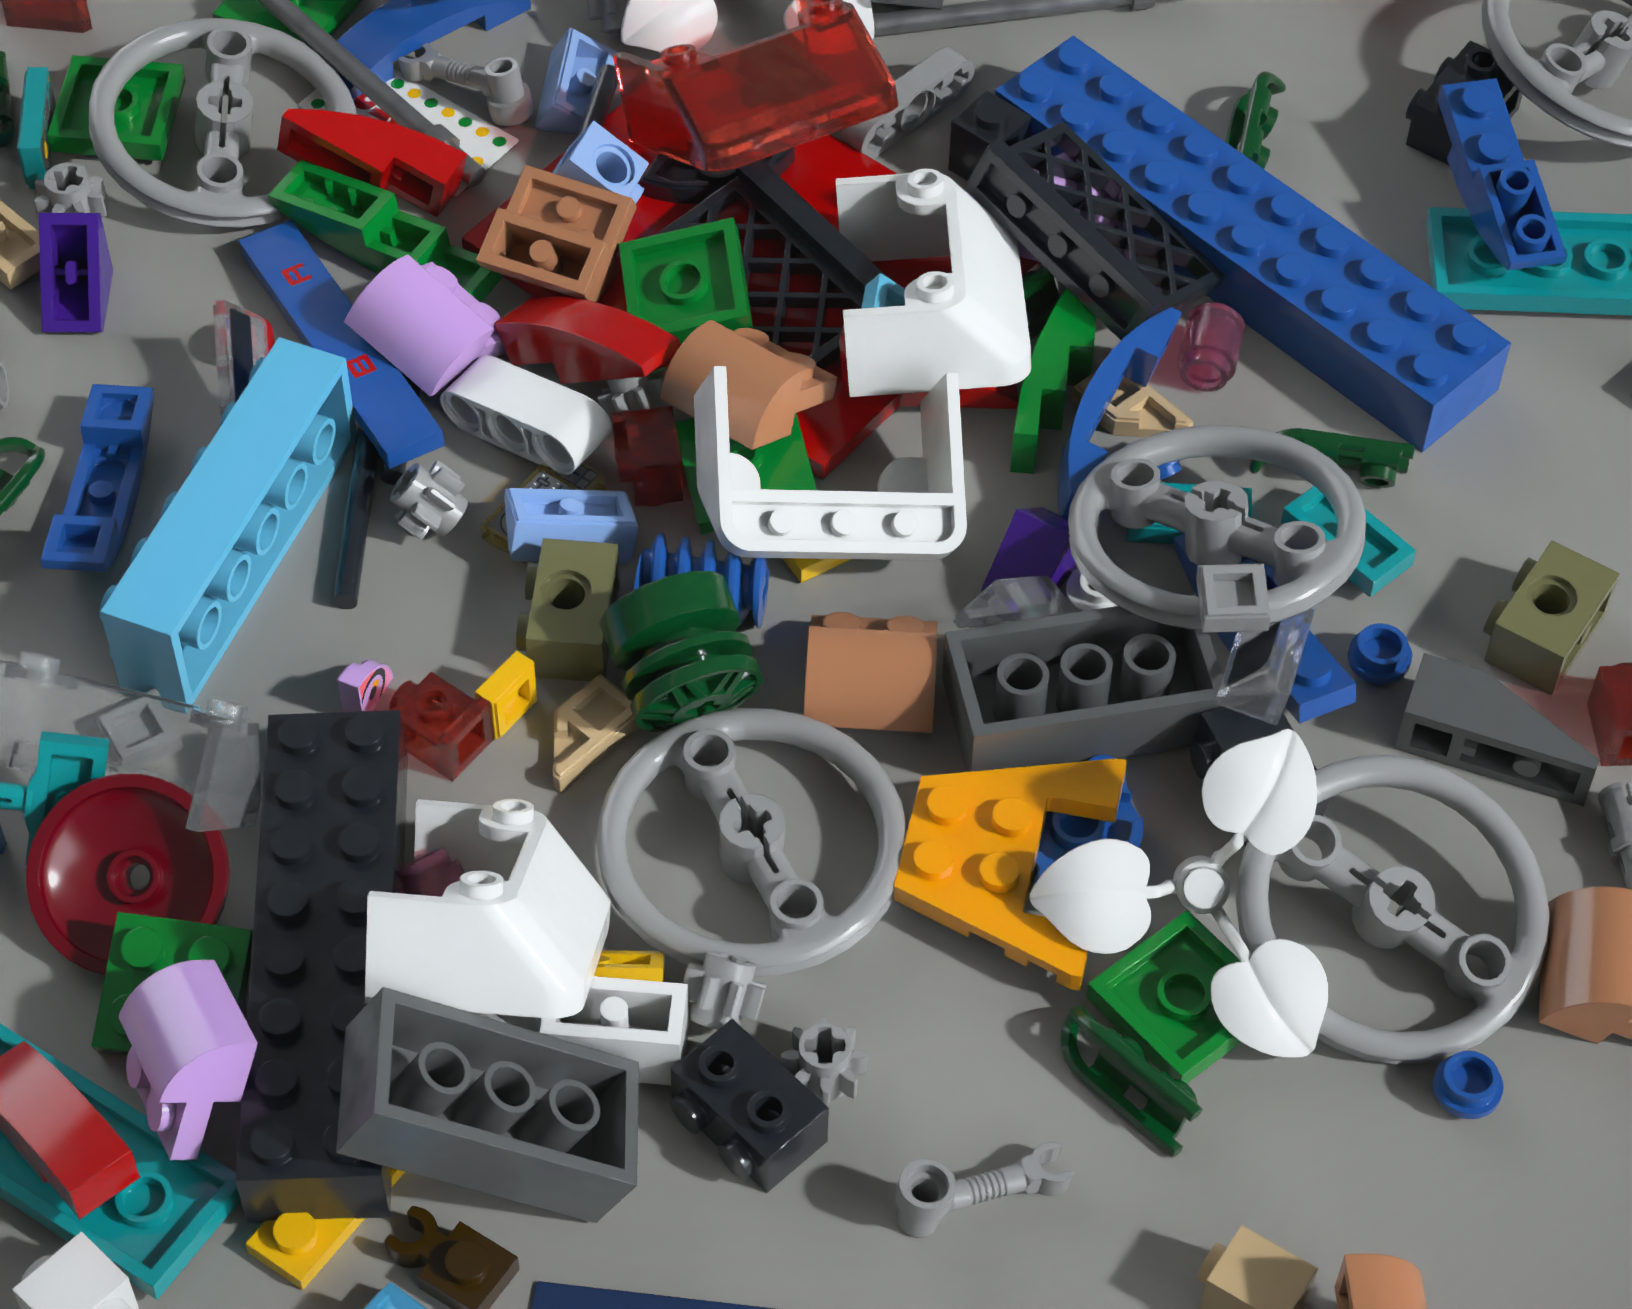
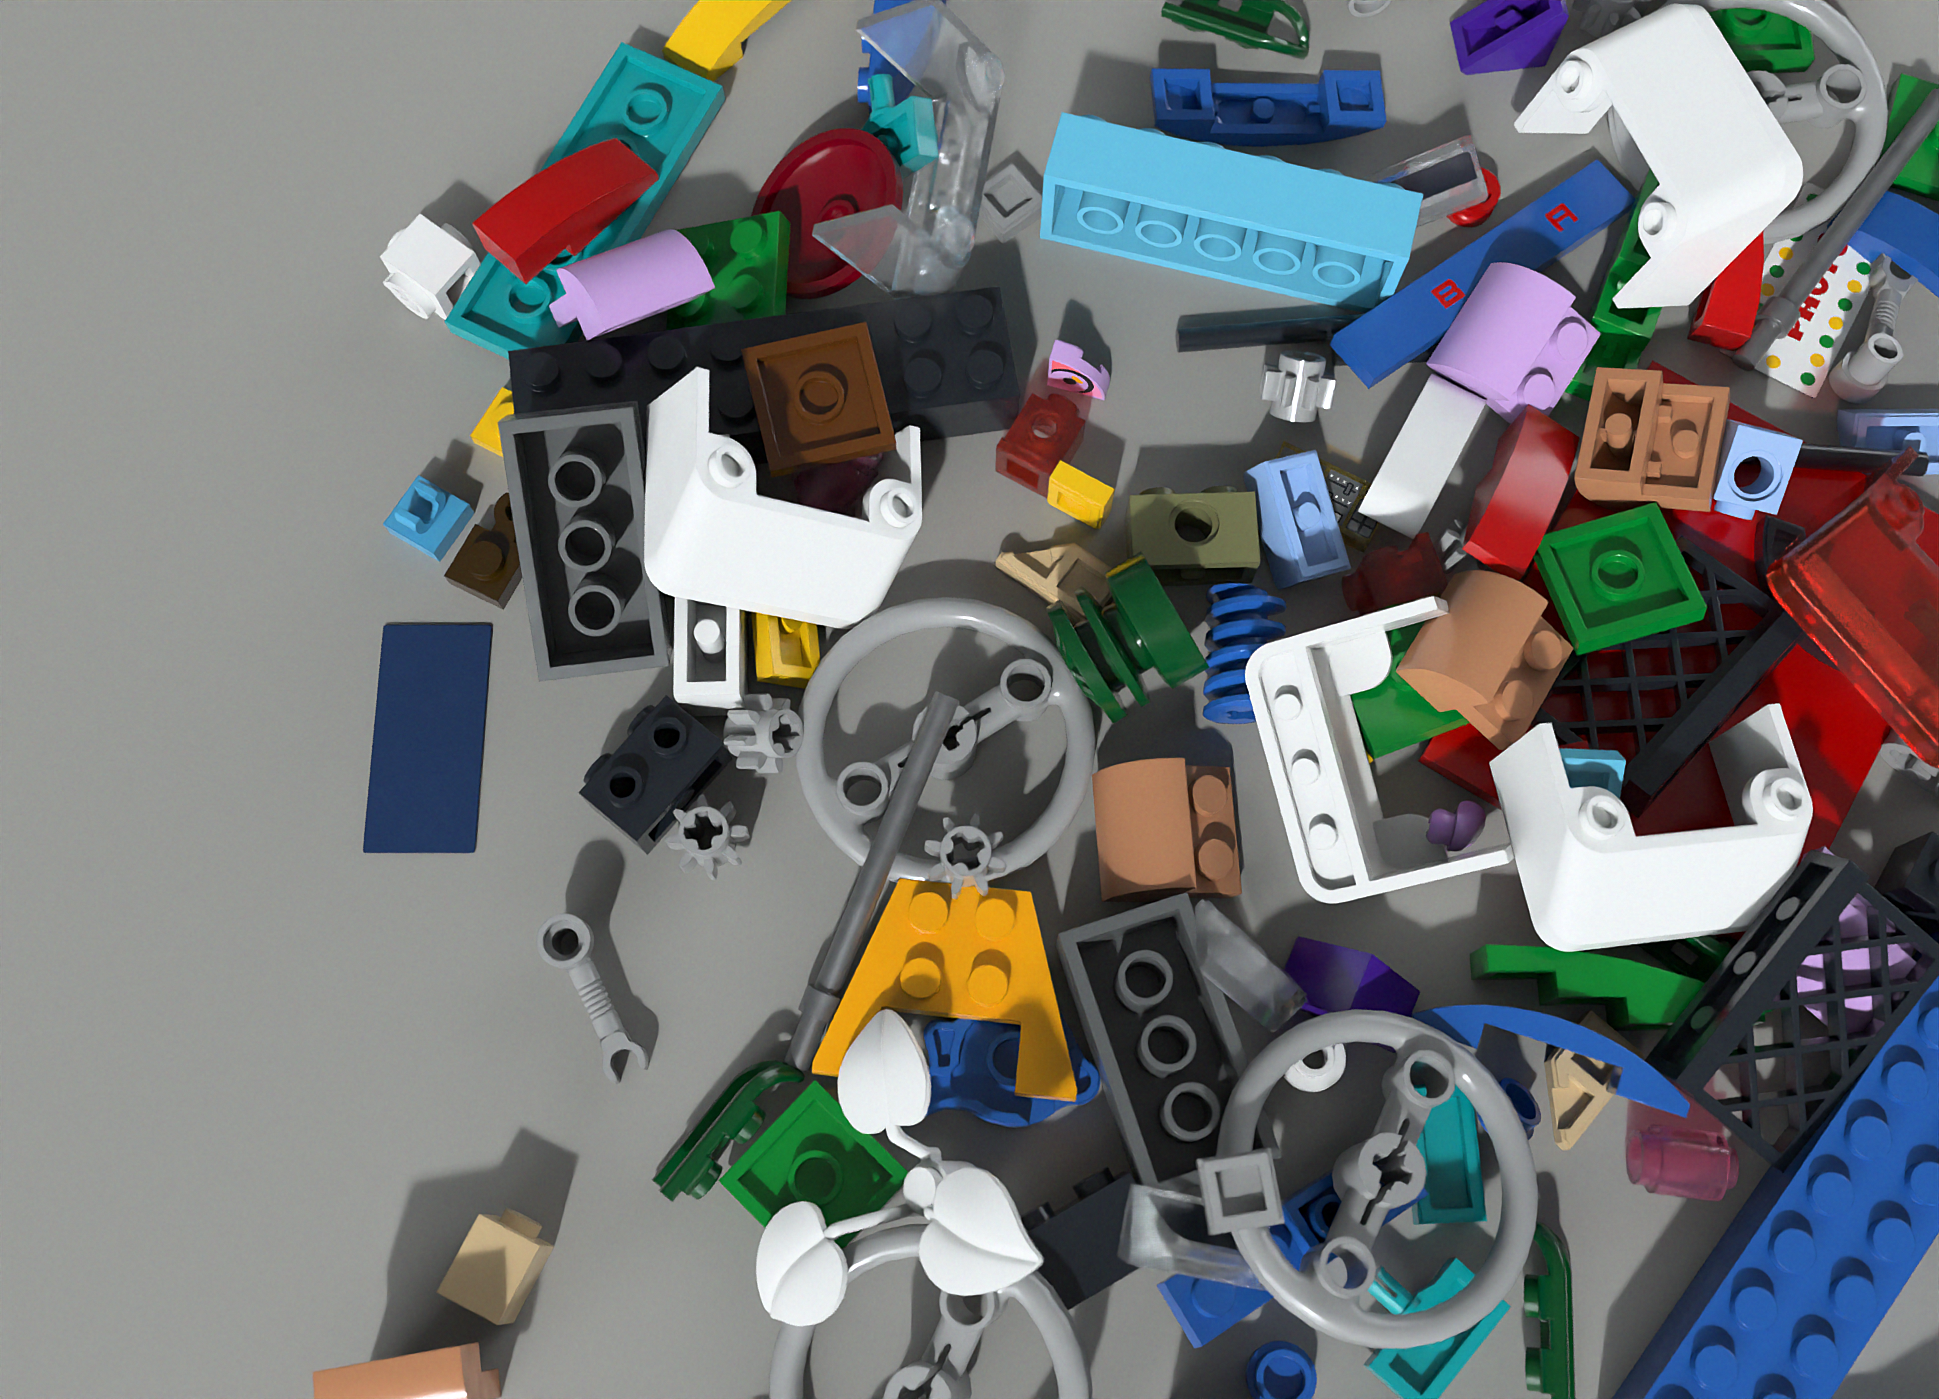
camera: 85 degrees right, 20 degrees up
none -> reddish brown plate [741,322,896,478]
none -> flat silver bar [784,691,960,1071]
none -> light grey gear [924,814,1007,899]
none -> medium lavender arm [1426,801,1486,852]
none -> white windscreen [1514,3,1803,308]

